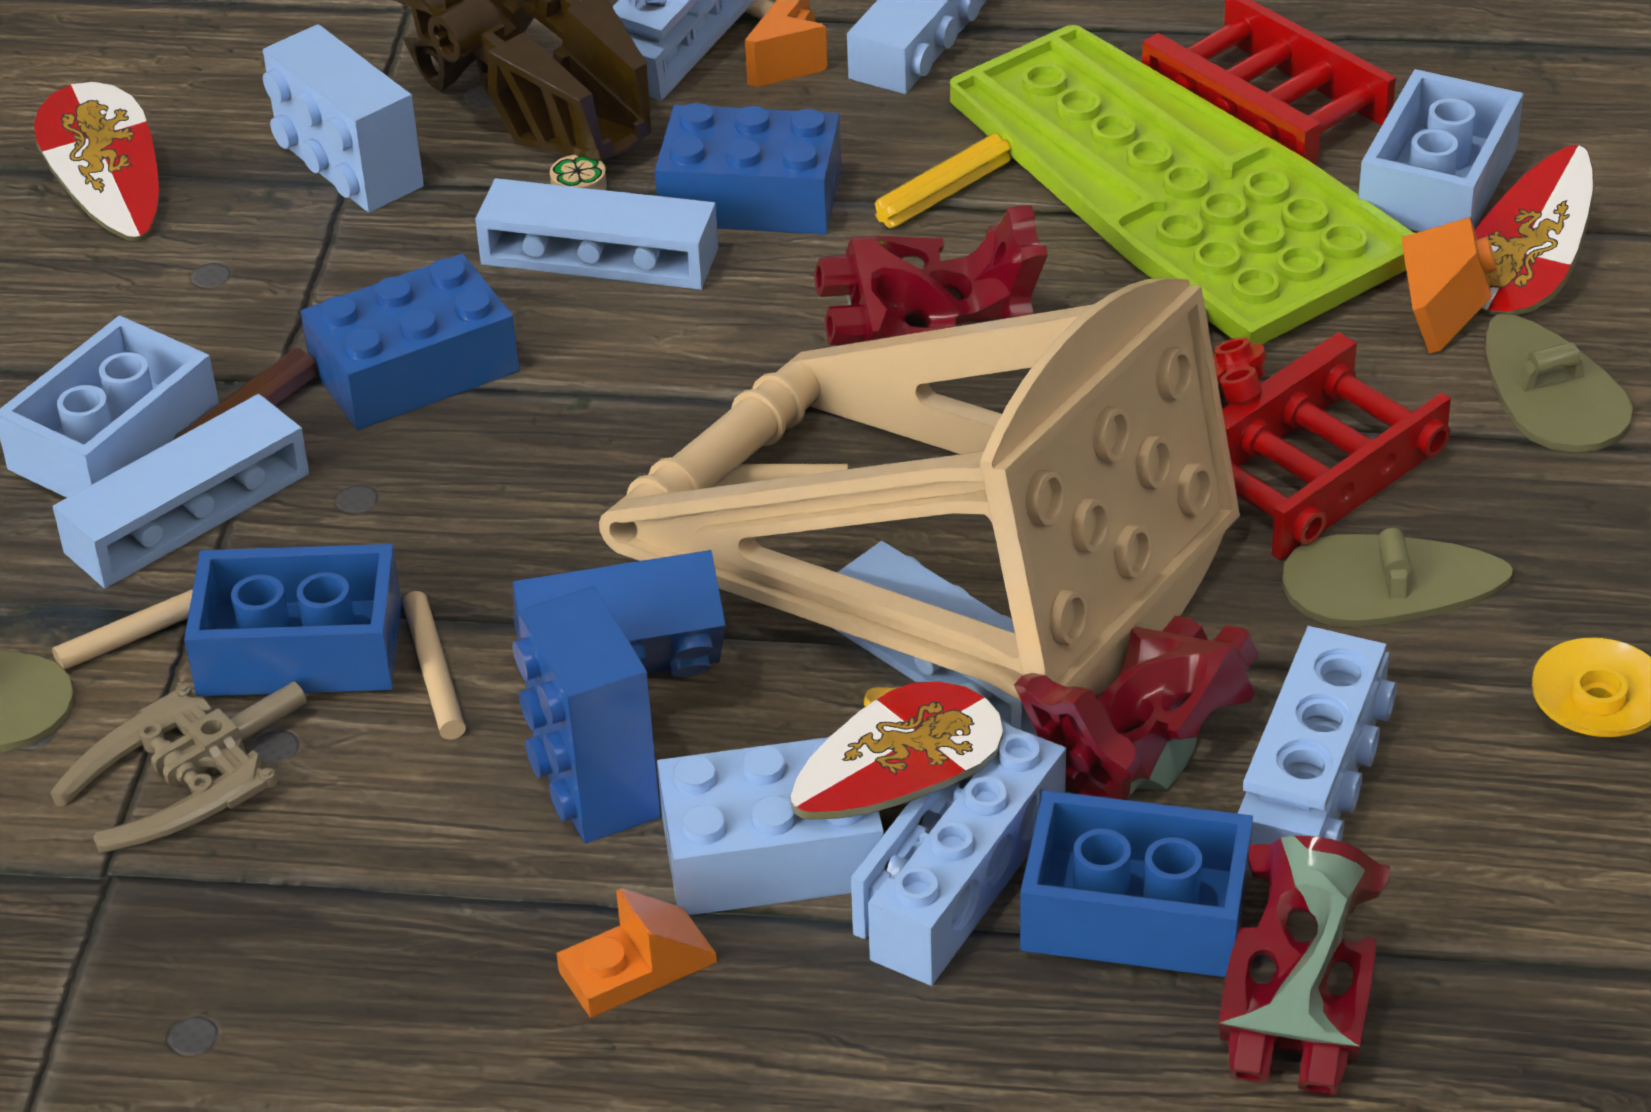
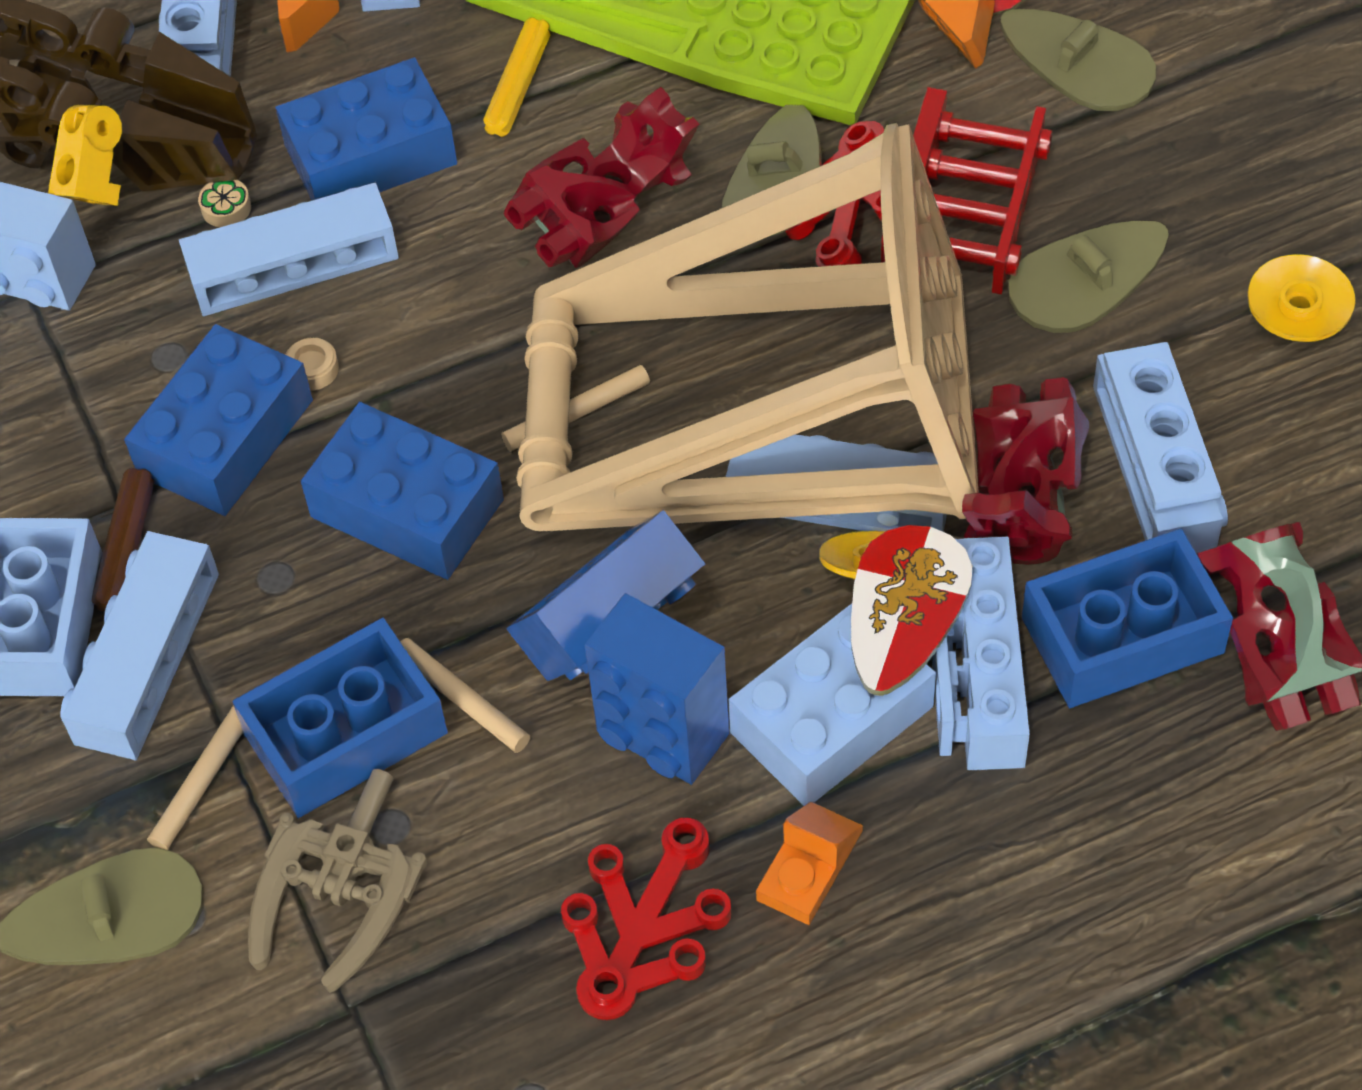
camera: 30 degrees left, 15 degrees up
none -> yellow leg [48,105,122,206]
none -> tan tile [285,338,339,391]
none -> blue brick [301,402,504,580]
none -> red plant [561,818,731,1020]

